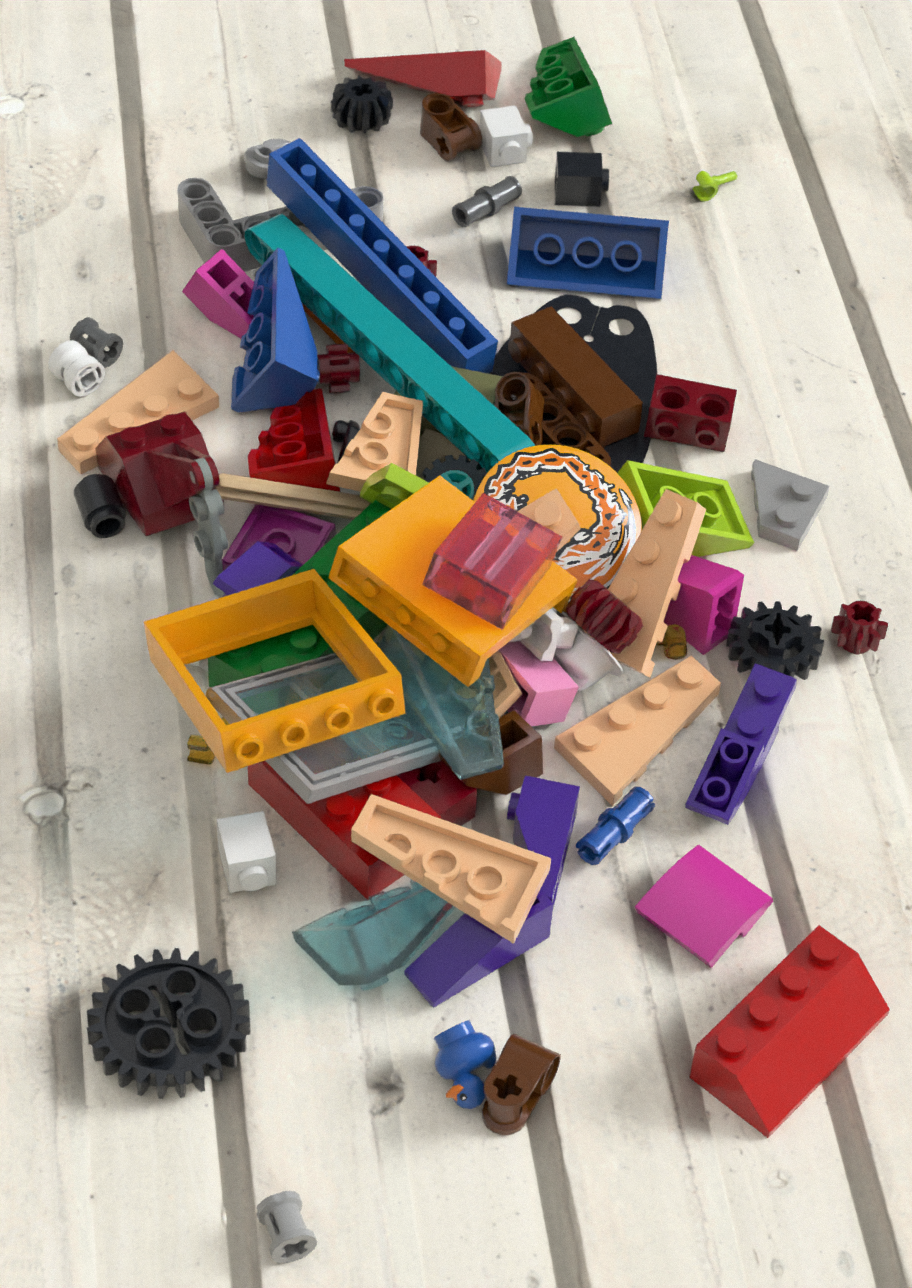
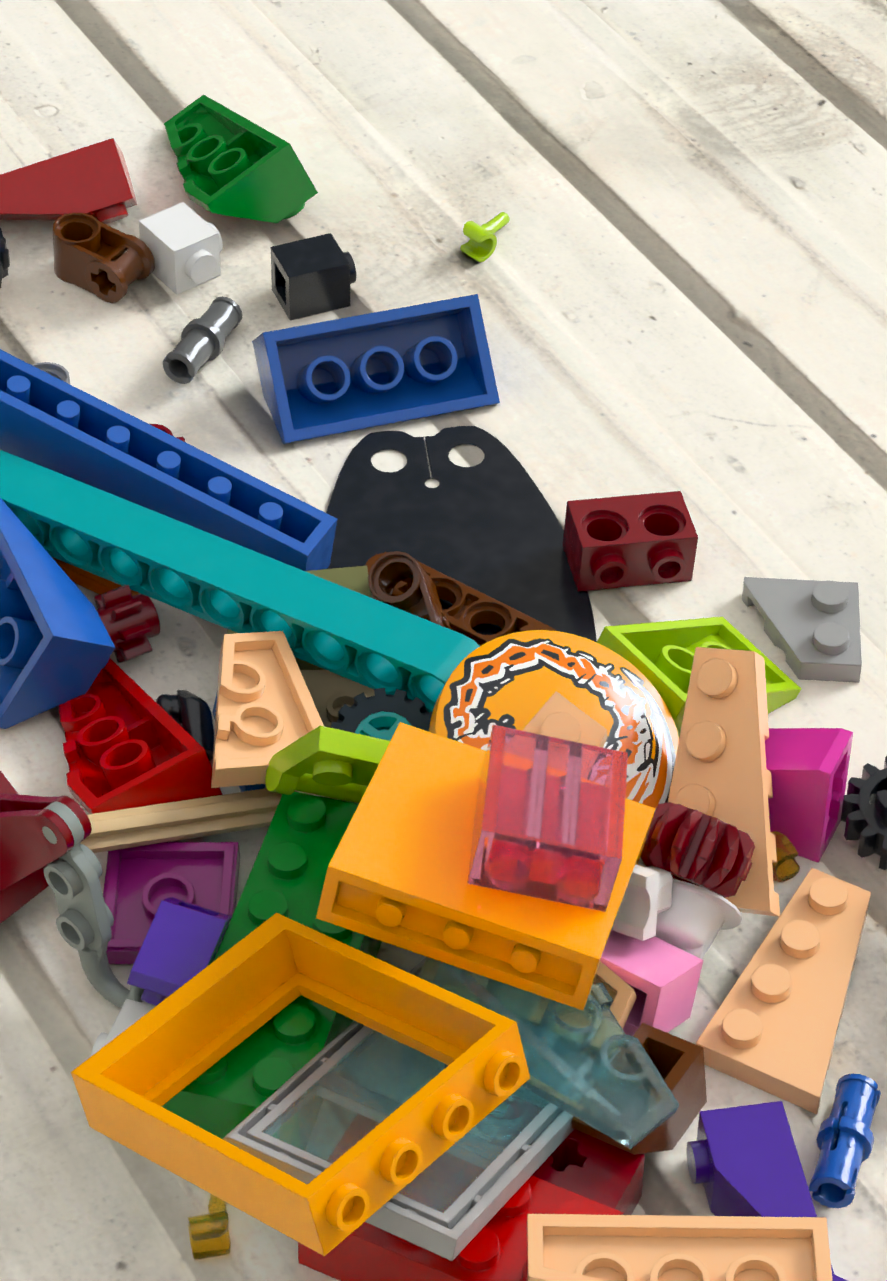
camera: 20 degrees left, 5 degrees down
reddish brown brick [508,306,643,447] -> none

